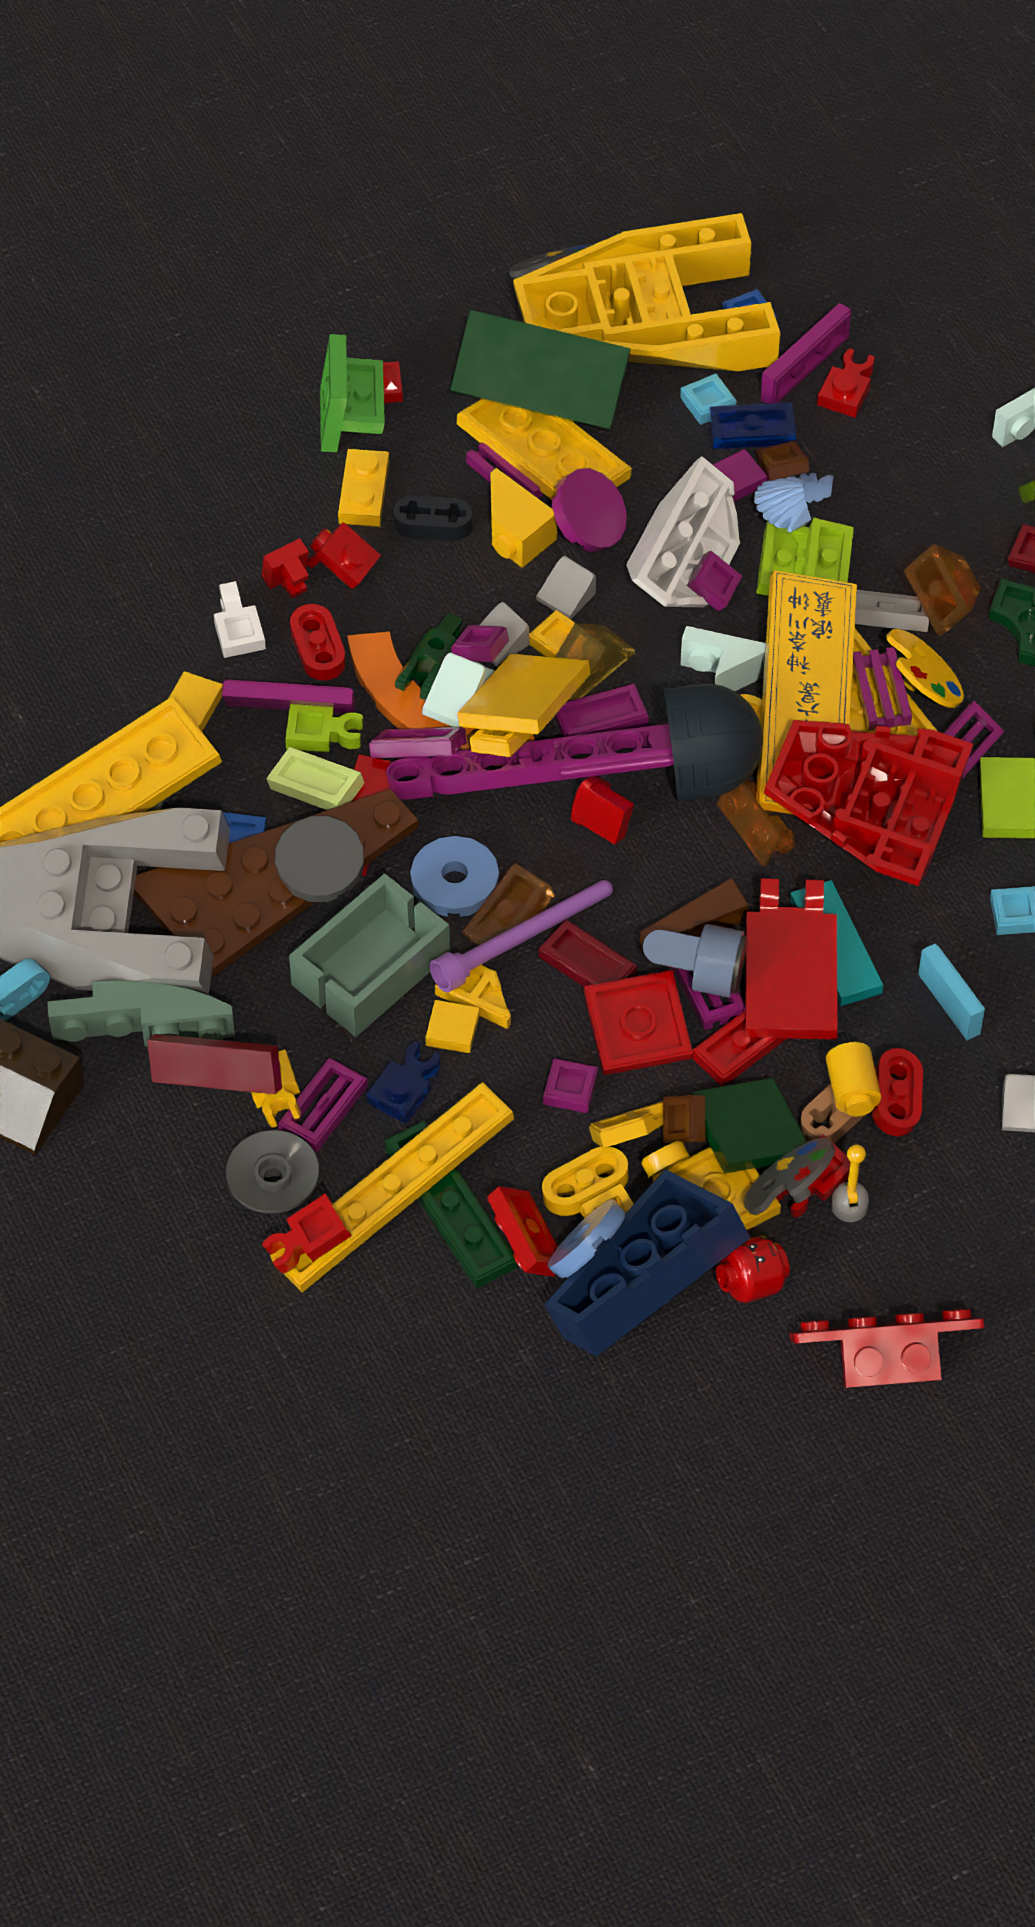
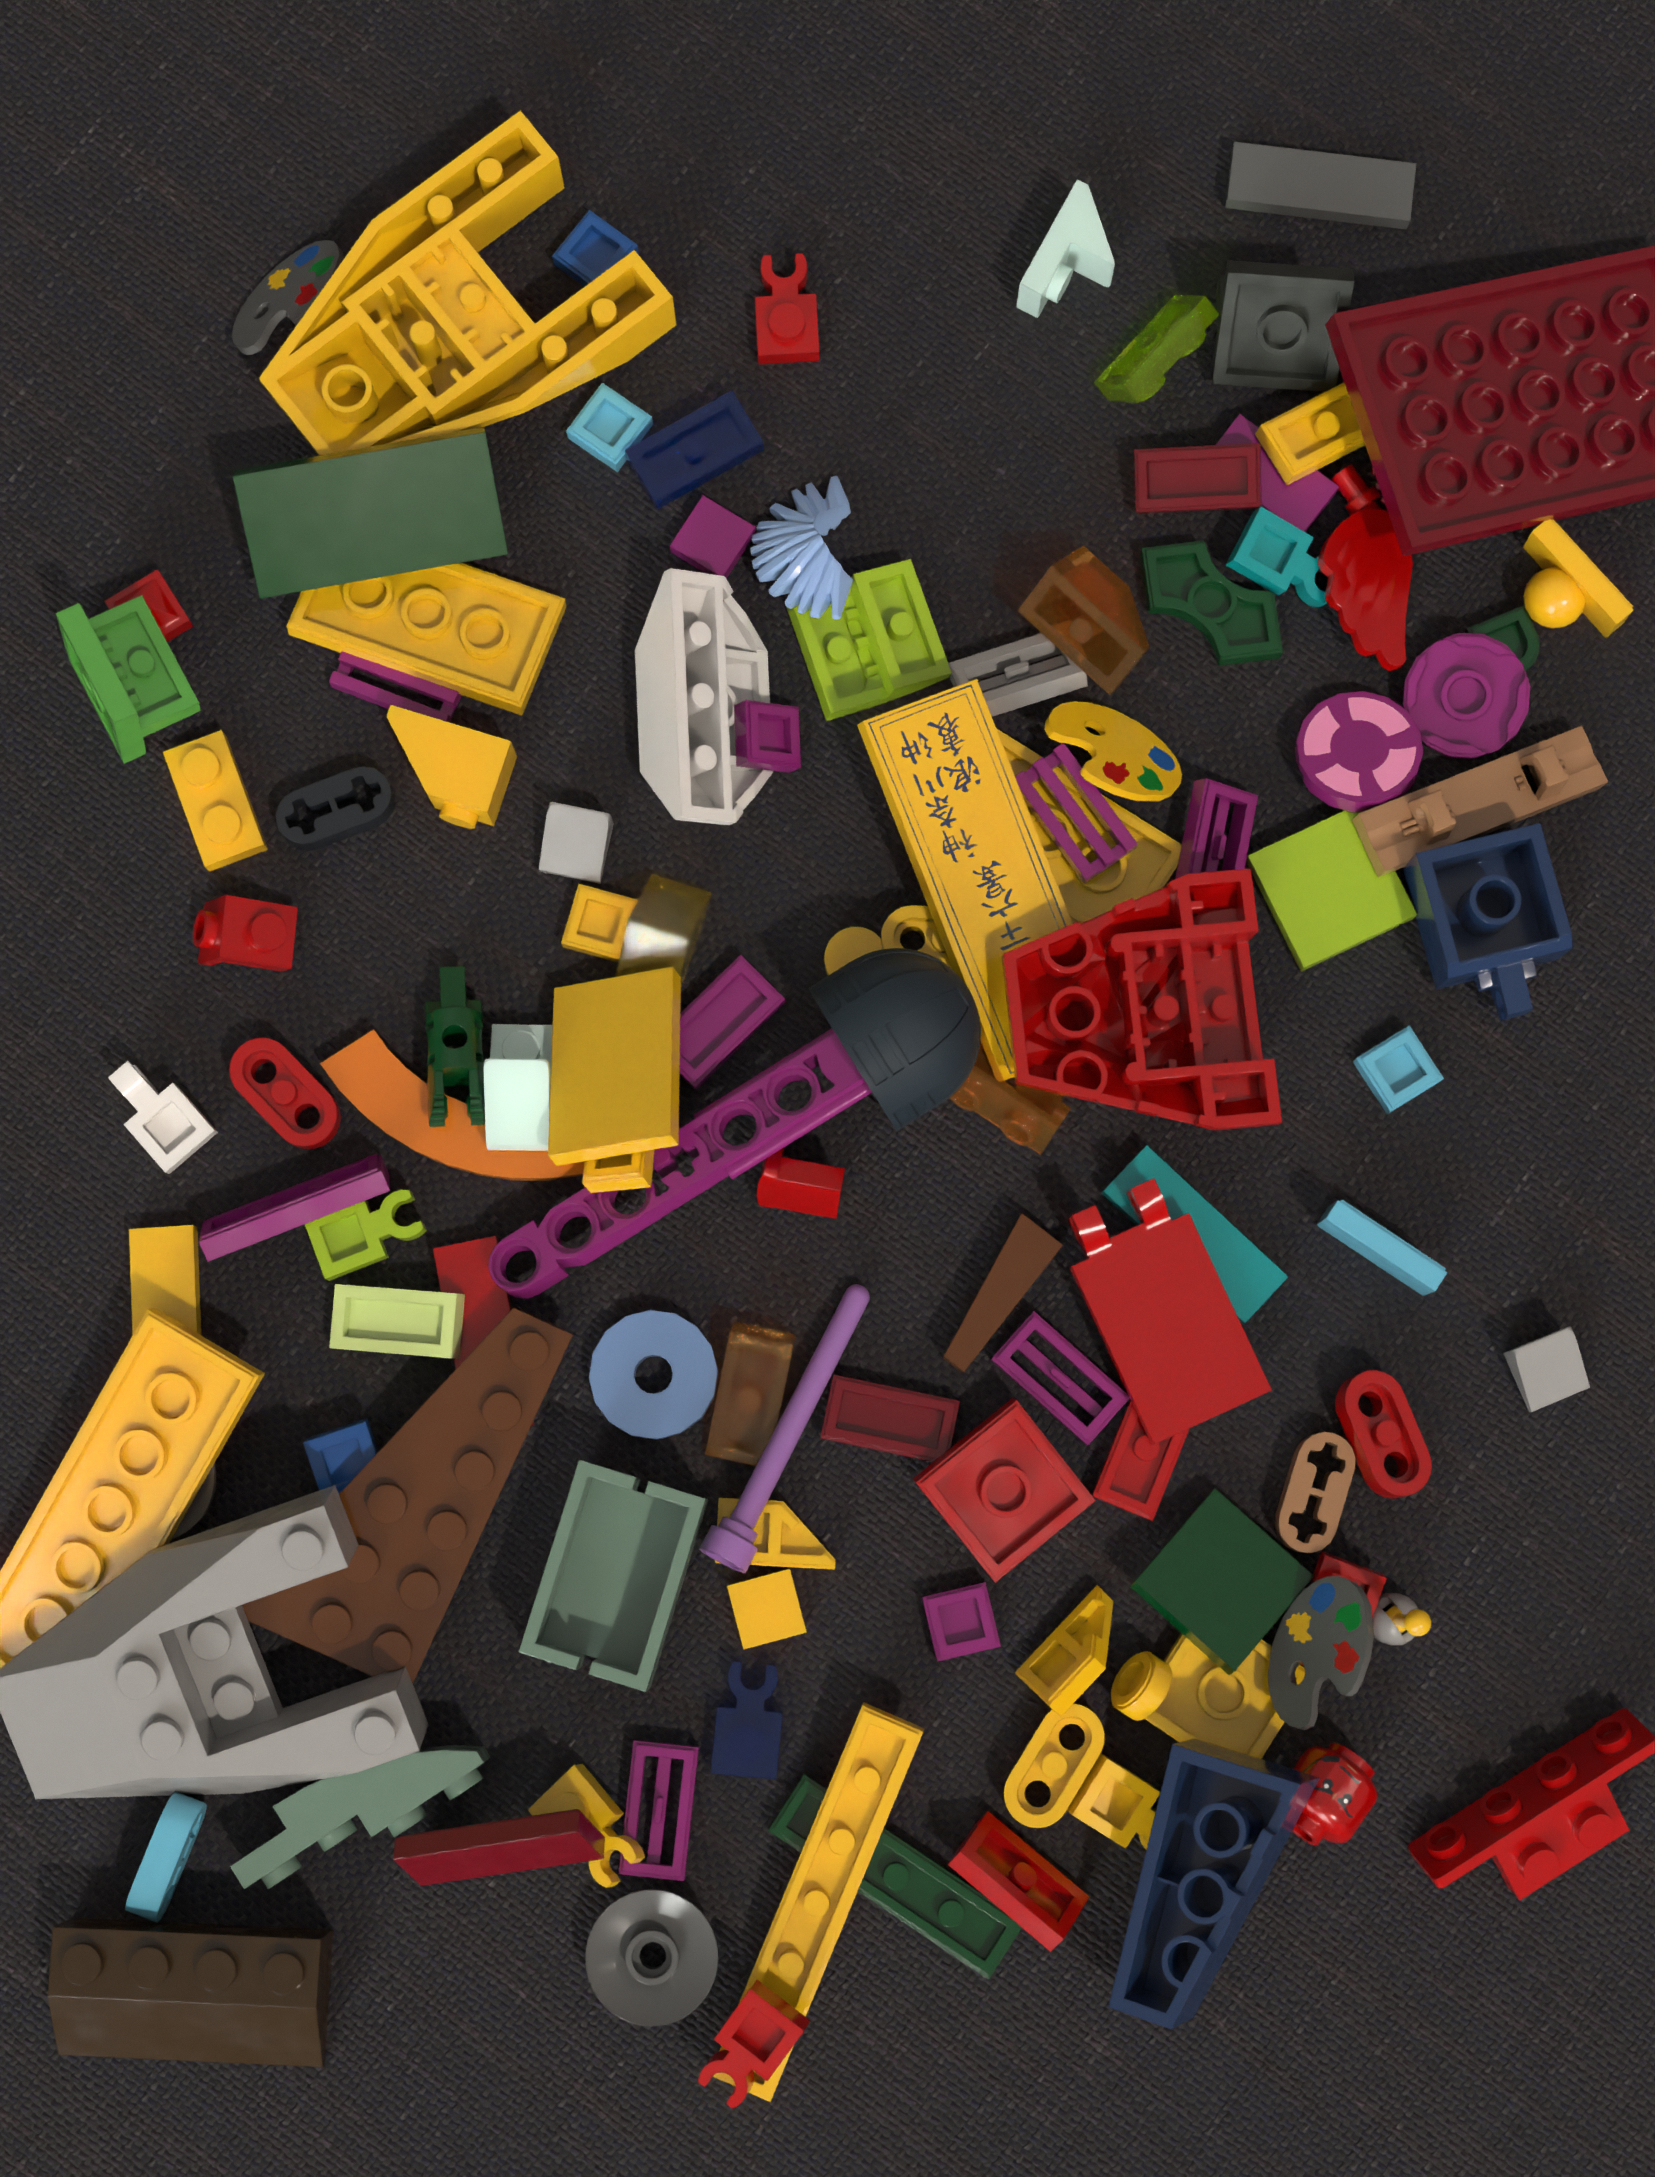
camera: 25 degrees left, 25 degrees up
red tile [261,538,309,598] -> none
dark grey tile [275,816,364,902] -> none
magenta tile [369,727,467,758] -> none
magenta tile [451,625,509,662] -> none
light grey slope [479,601,529,667] -> none
medium blue tile [547,1199,625,1278] -> none
magenta tile [552,468,627,552] -> none
sand blue piece [643,924,748,998] -> none
reddish brown tile [663,1095,705,1143] -> none
light aqua slope [681,626,766,691] -> none
reddish brown tile [756,441,809,481] -> none
magenta tile [761,303,851,407] -> none
yellow brick [826,1042,881,1117] -> none

